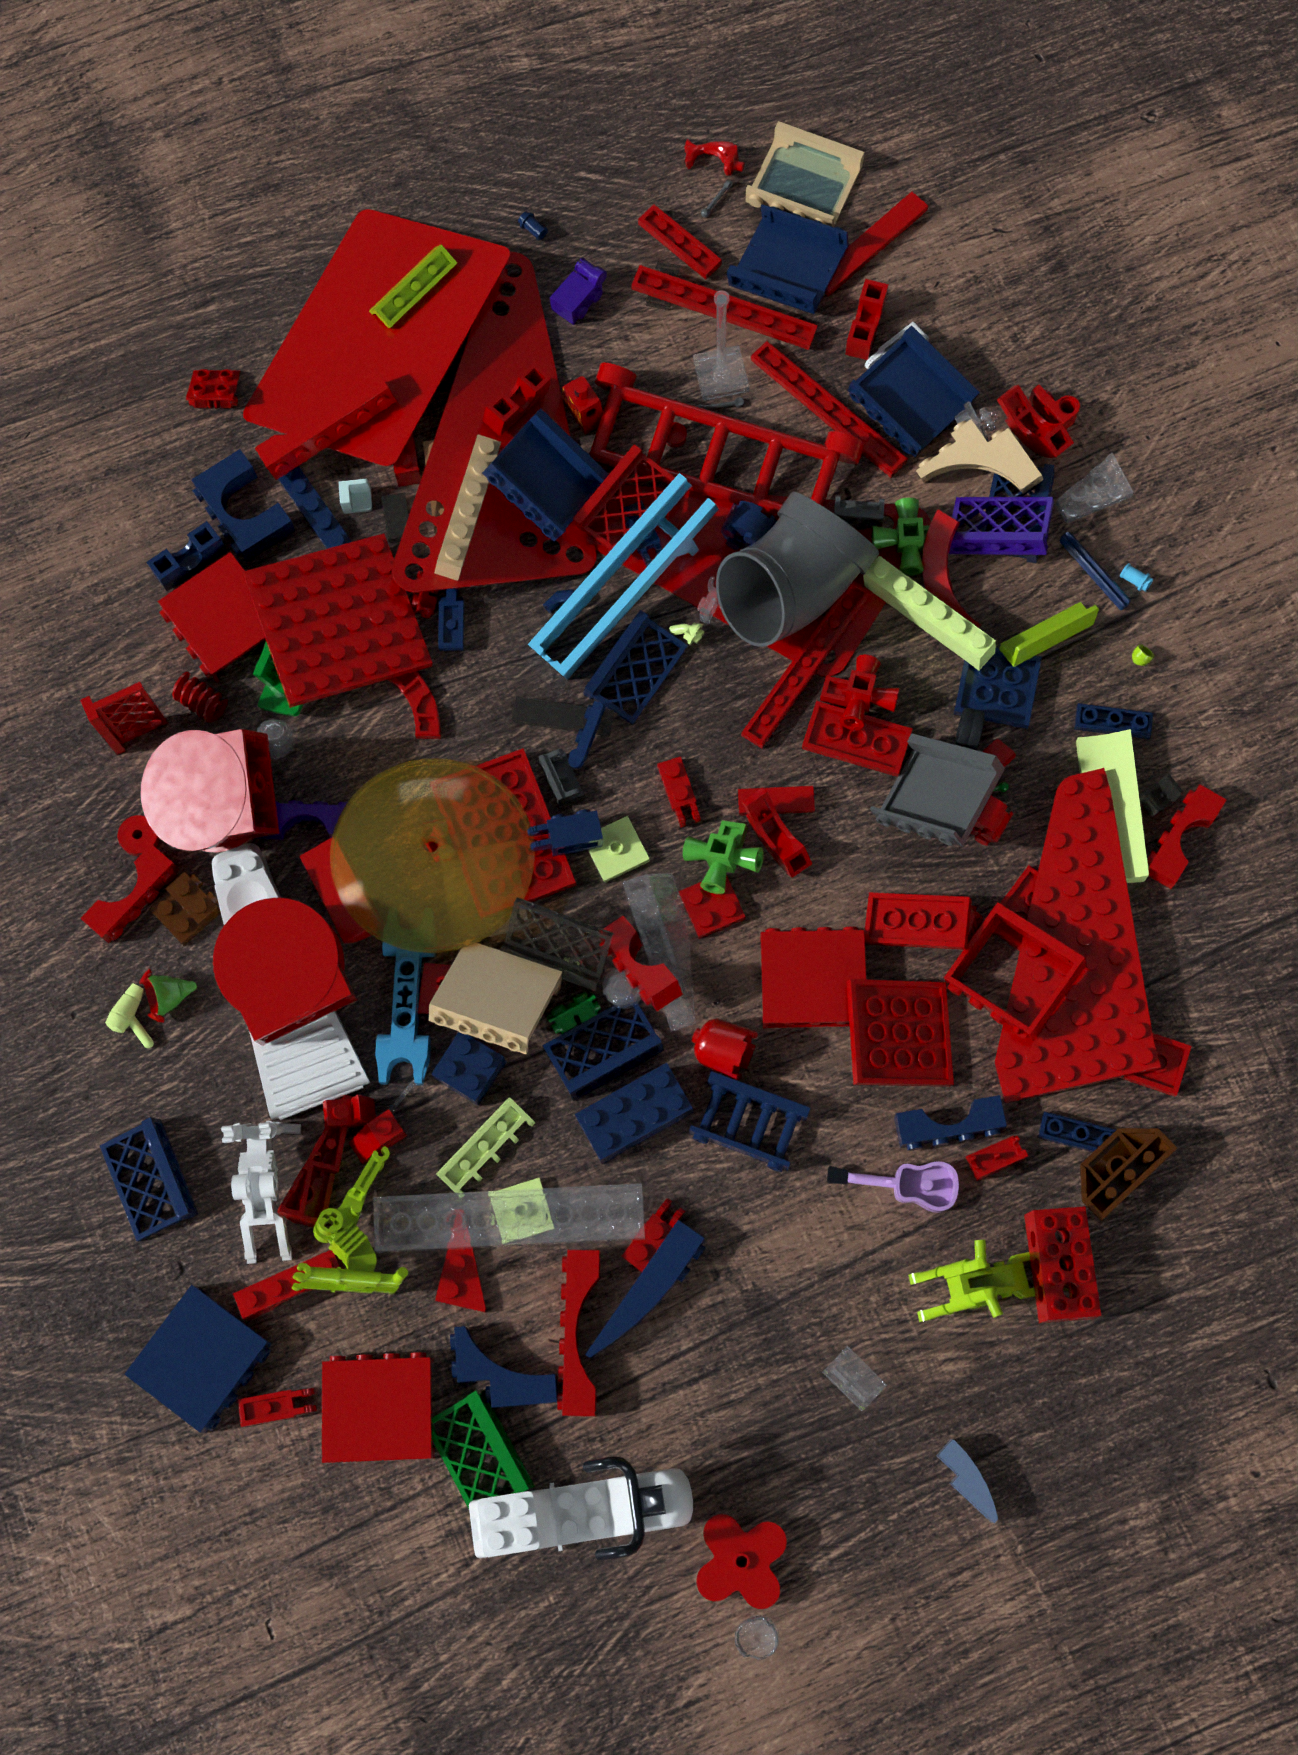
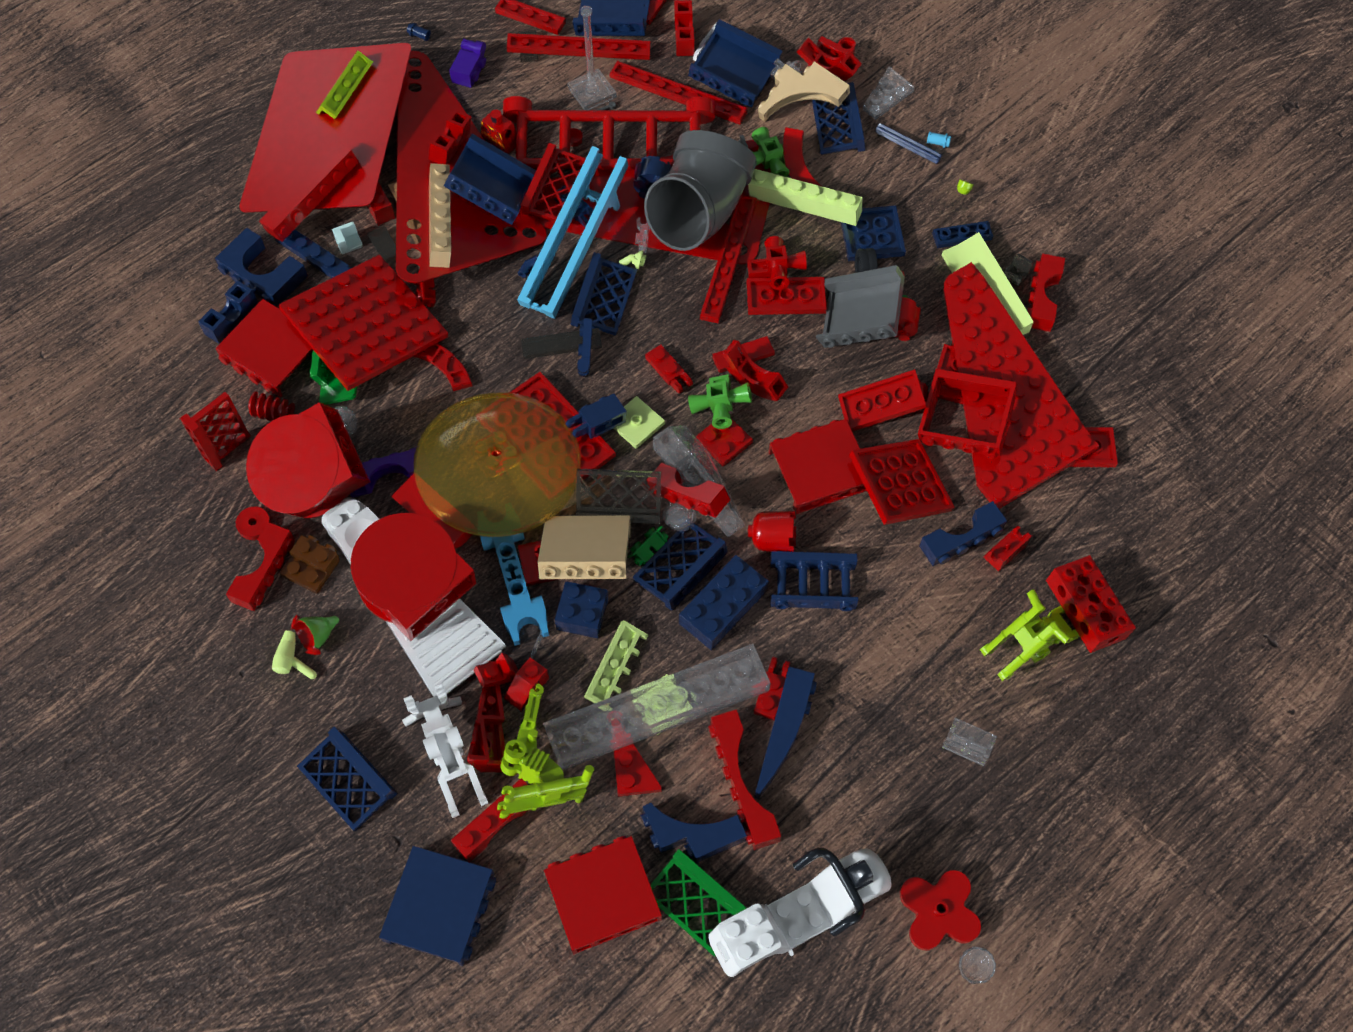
camera: 25 degrees left, 10 degrees down
red hinge [186,369,241,409] -> none
red hinge [238,1388,317,1427] -> none
dark blue hinge [438,588,464,651] -> none
dark grey hinge [538,749,585,808] -> none
lavender piece [827,1162,959,1213] -> none
sand blue slope [936,1439,998,1523] -> none
dark purple fence [949,497,1054,555] -> none
lime panel [999,602,1099,667] -> none
dark blue tile [1037,1111,1116,1152] -> none
reddish brown wedge [1080,1128,1177,1221] -> none

